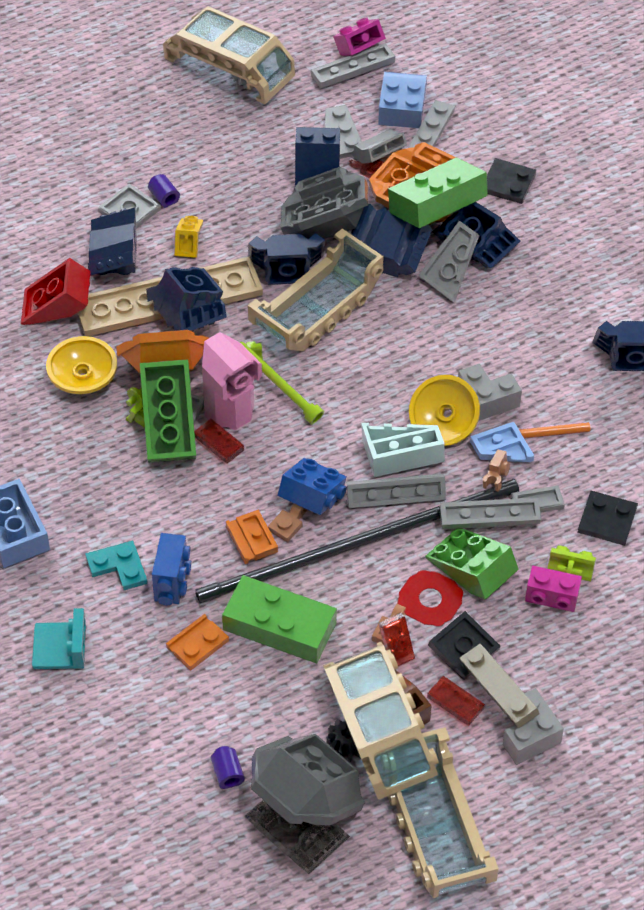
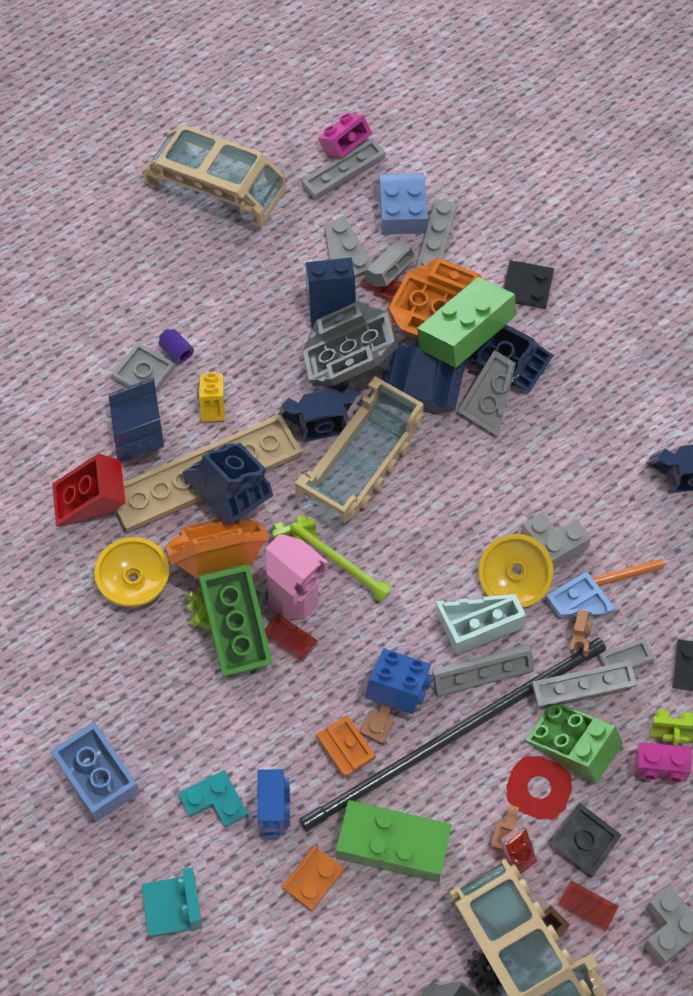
camera: 10 degrees left, 10 degrees up
plate [459,644,540,728] -> none

